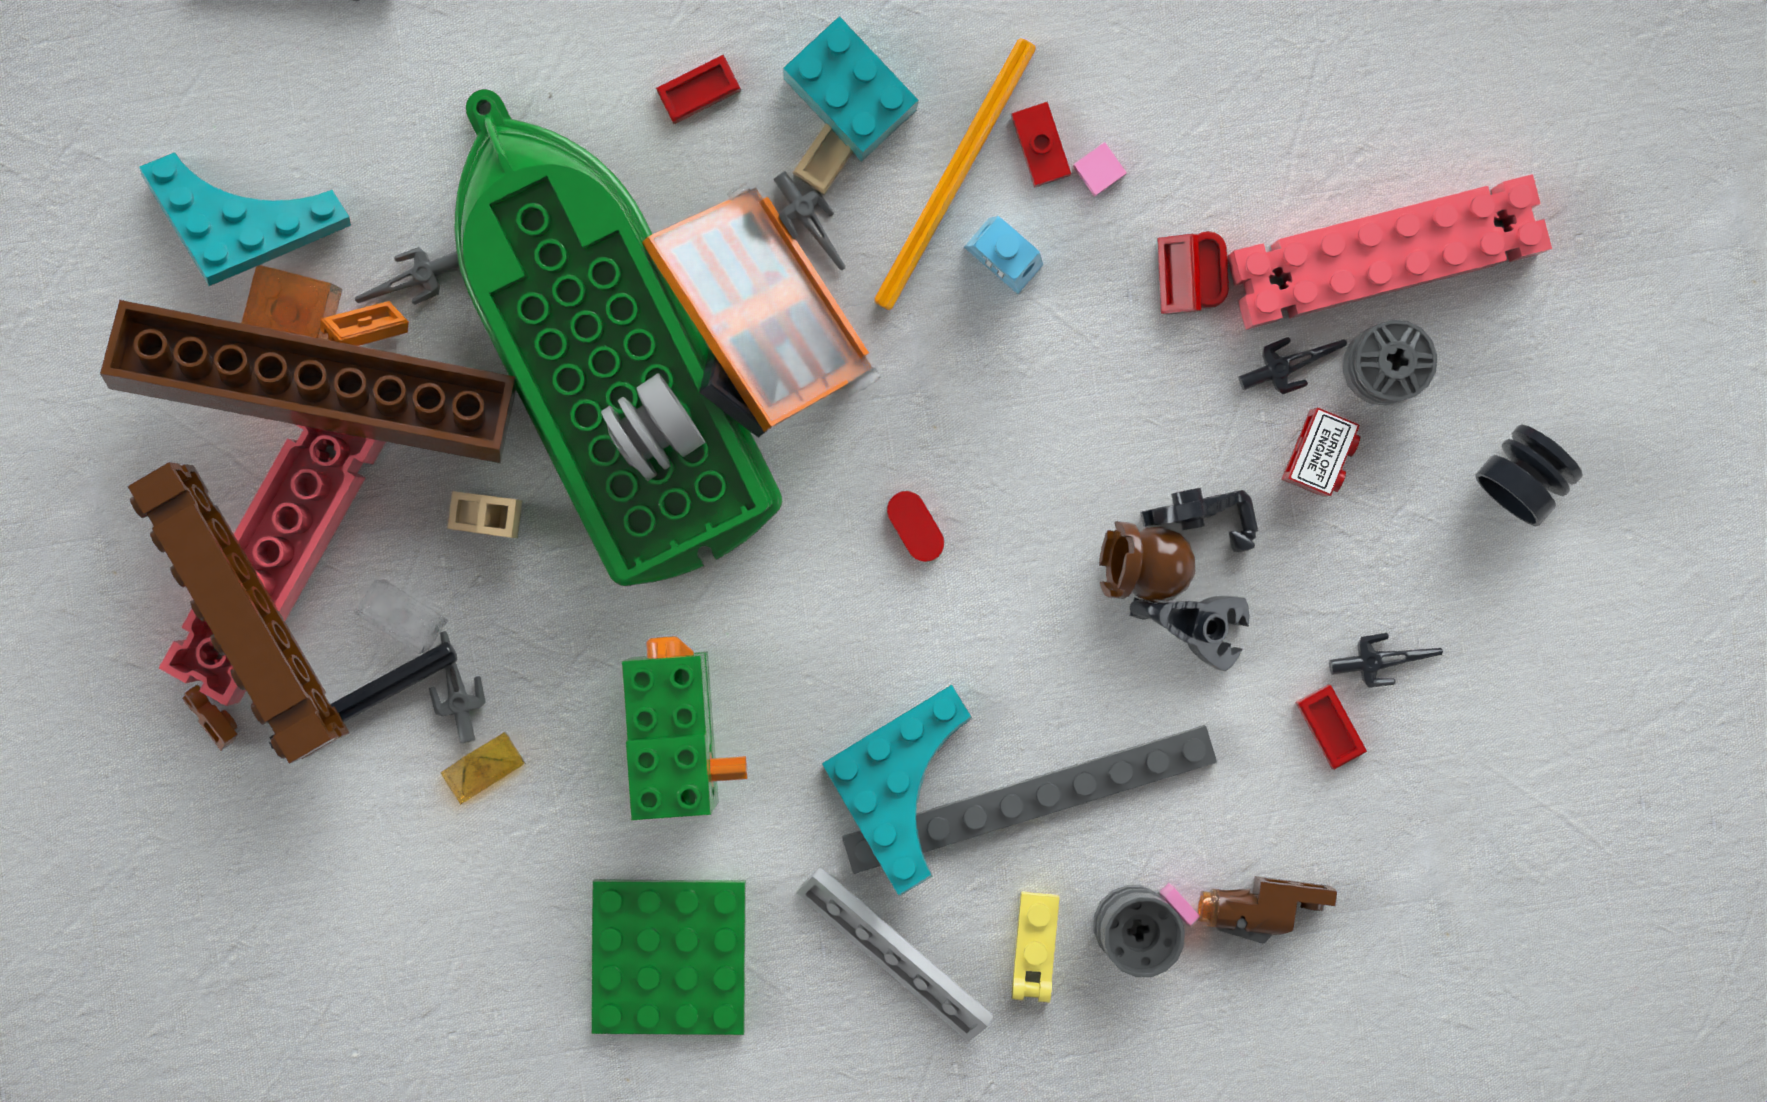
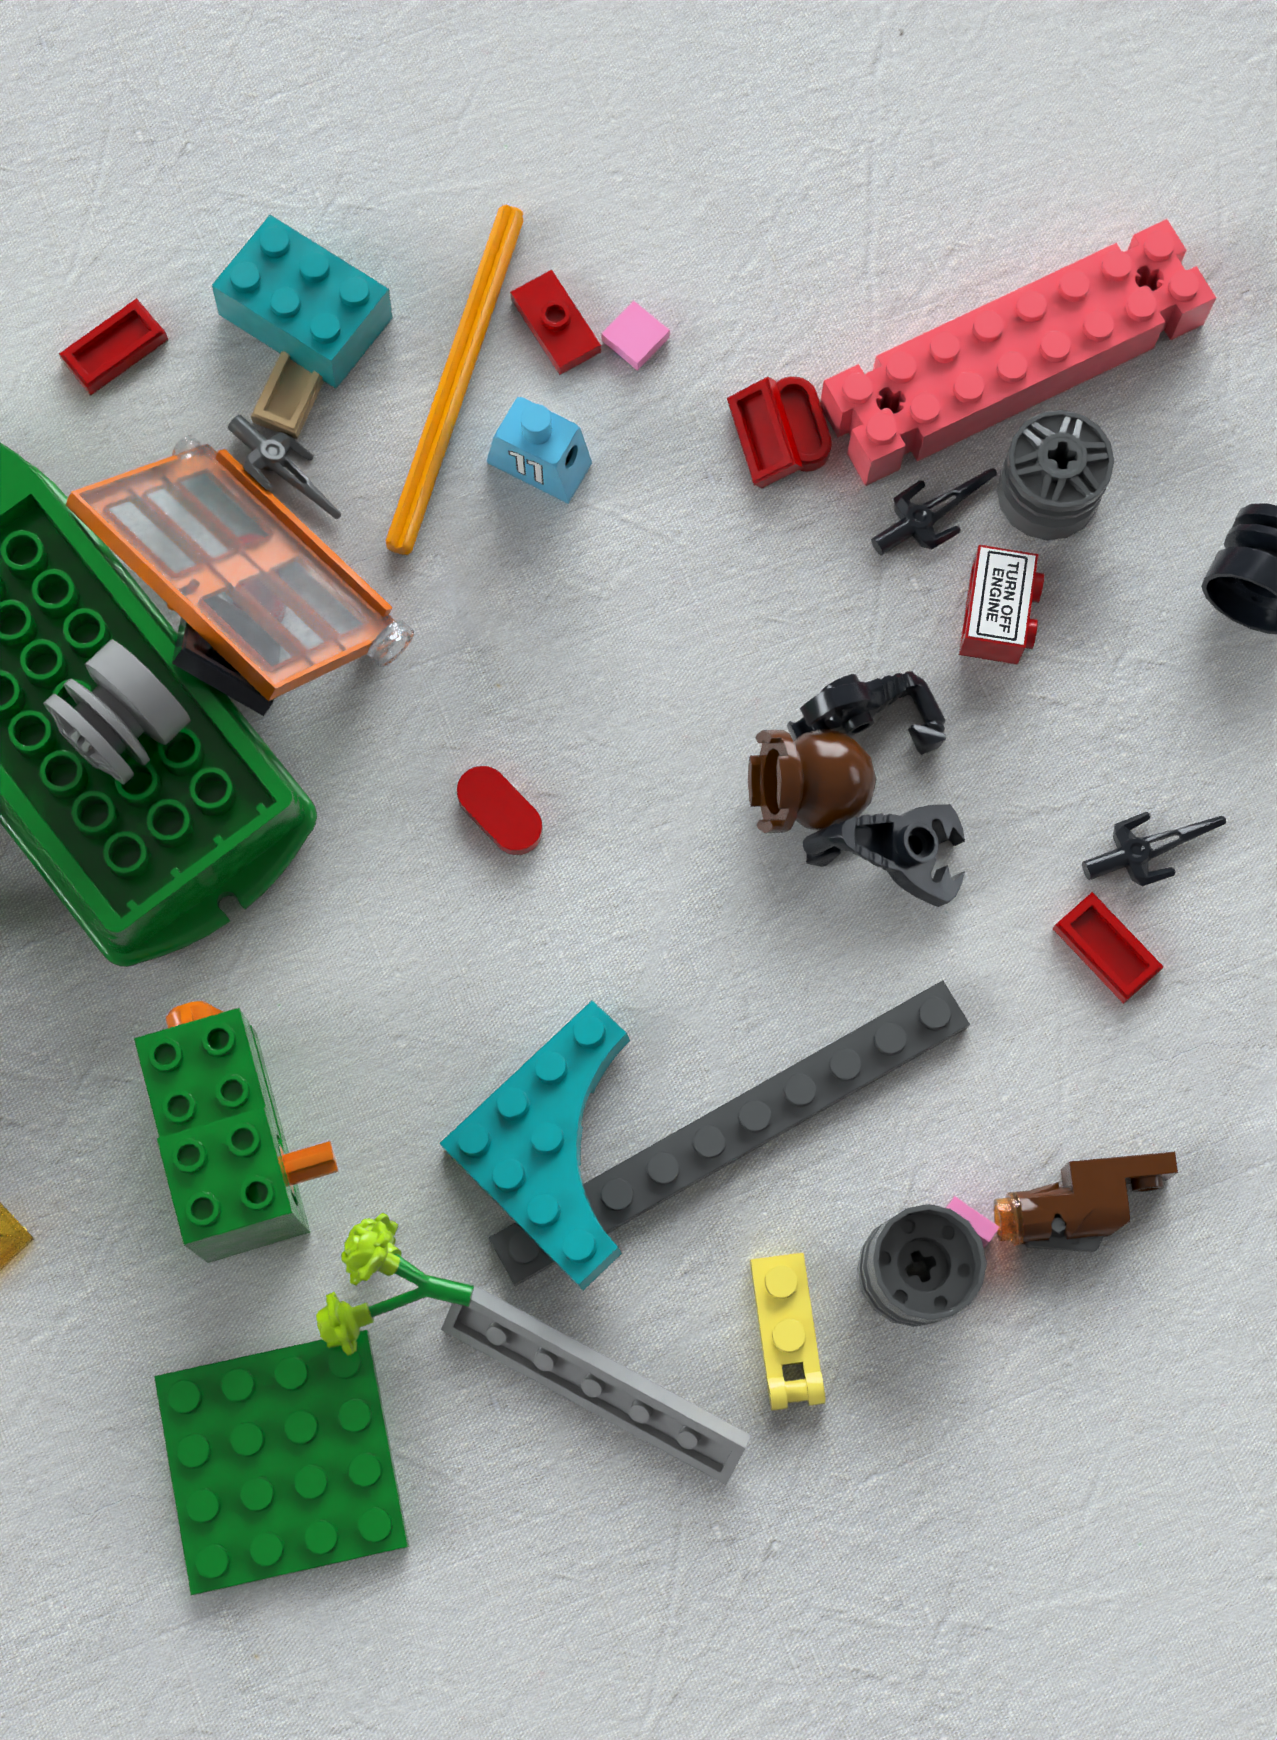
camera: 15 degrees left, 15 degrees down
none -> lime plant [316,1213,474,1355]

